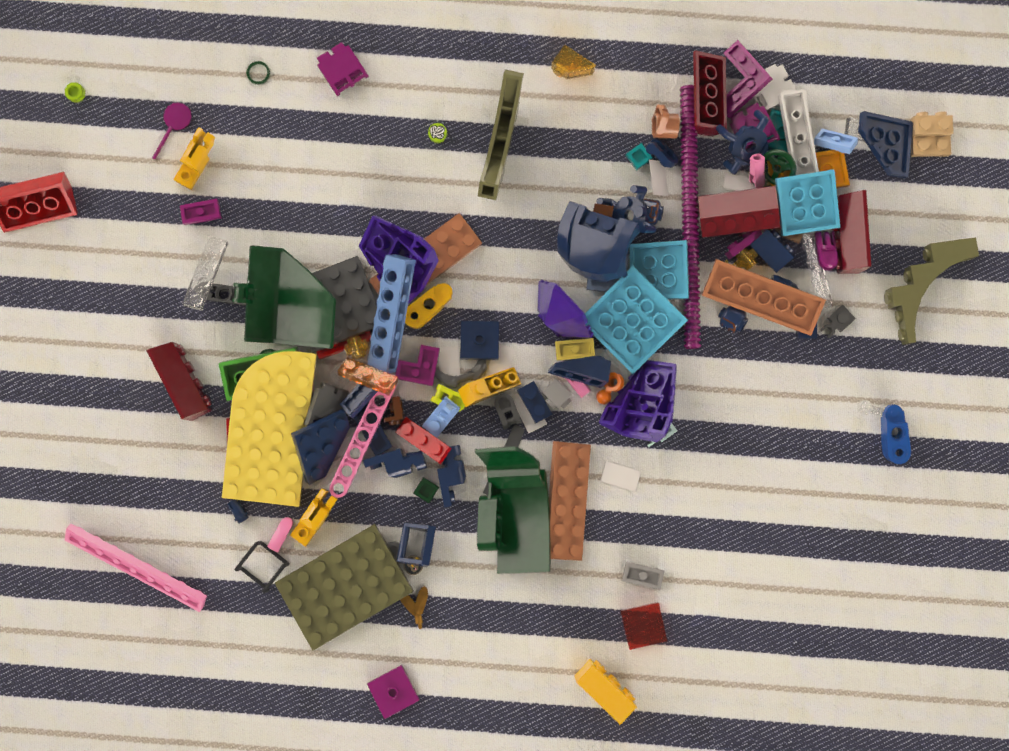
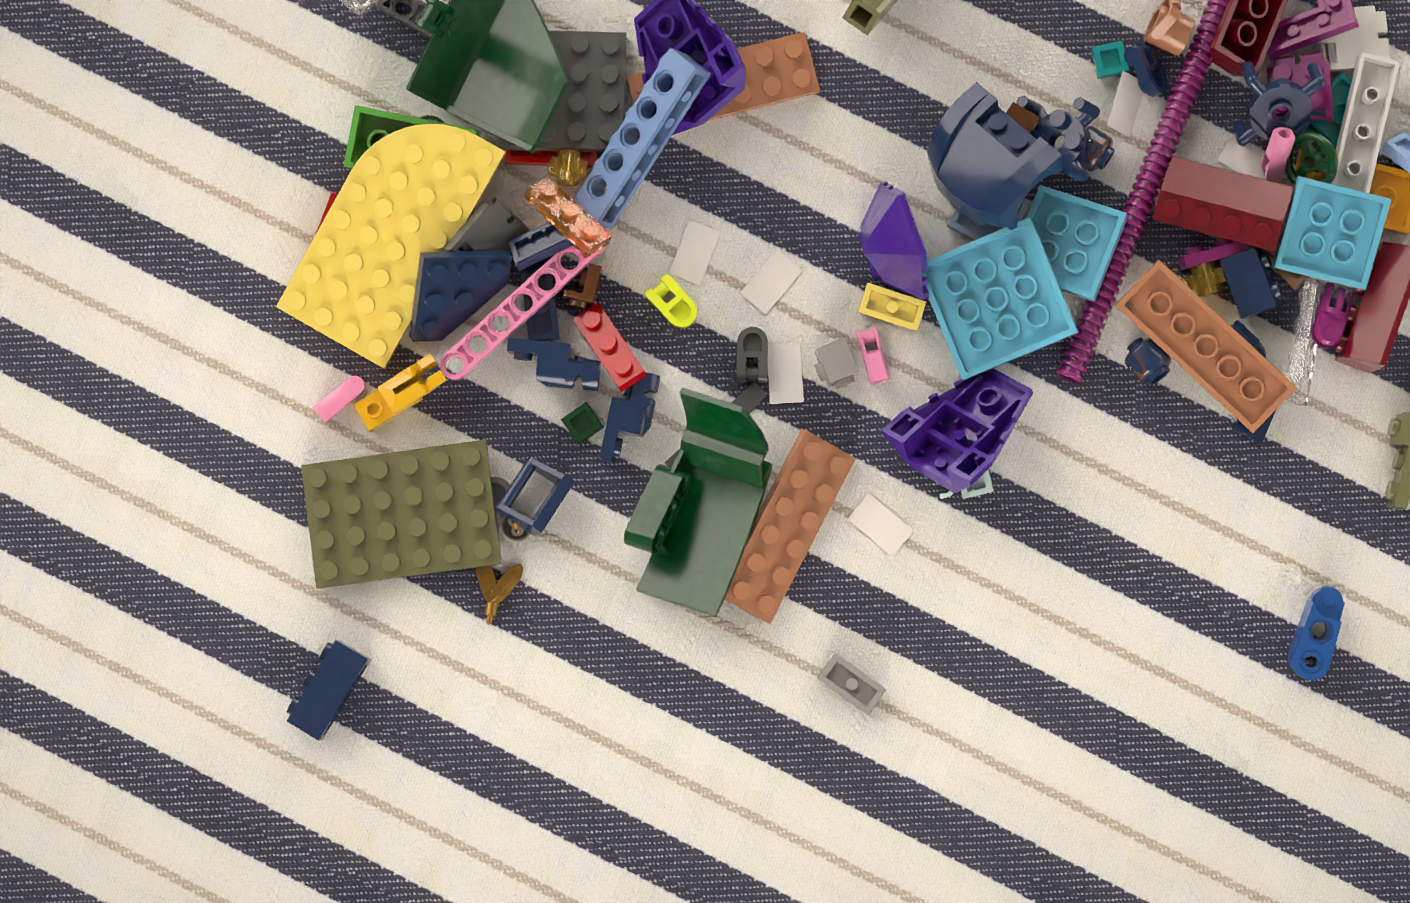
camera: 15 degrees right, 0 degrees up
bright pink plate [65,524,207,612] -> none
dark red slope [146,342,212,421] -> none
dark blue pin [226,499,249,524] -> none
black piece [235,541,290,593] -> none
magenta plate [367,665,420,719] -> none
magenta plate [395,345,440,386] -> none
yellow piece [405,283,453,329] -> none
light blue plate [422,396,460,438] -> none
dark grey piece [435,360,486,388] -> none
yellow slope [458,367,521,407] -> none
dark blue plate [460,321,499,360] -> none
dark blue plate [517,381,552,424] -> none
dark blue slope [548,356,611,388] -> none
yellow brick [574,659,637,725] -> none
orange plate [596,372,624,405] -> none
clear red plate [620,602,667,650] -> none
dark grey plate [820,305,856,339] -> none
none -> dark blue brick [286,640,372,741]

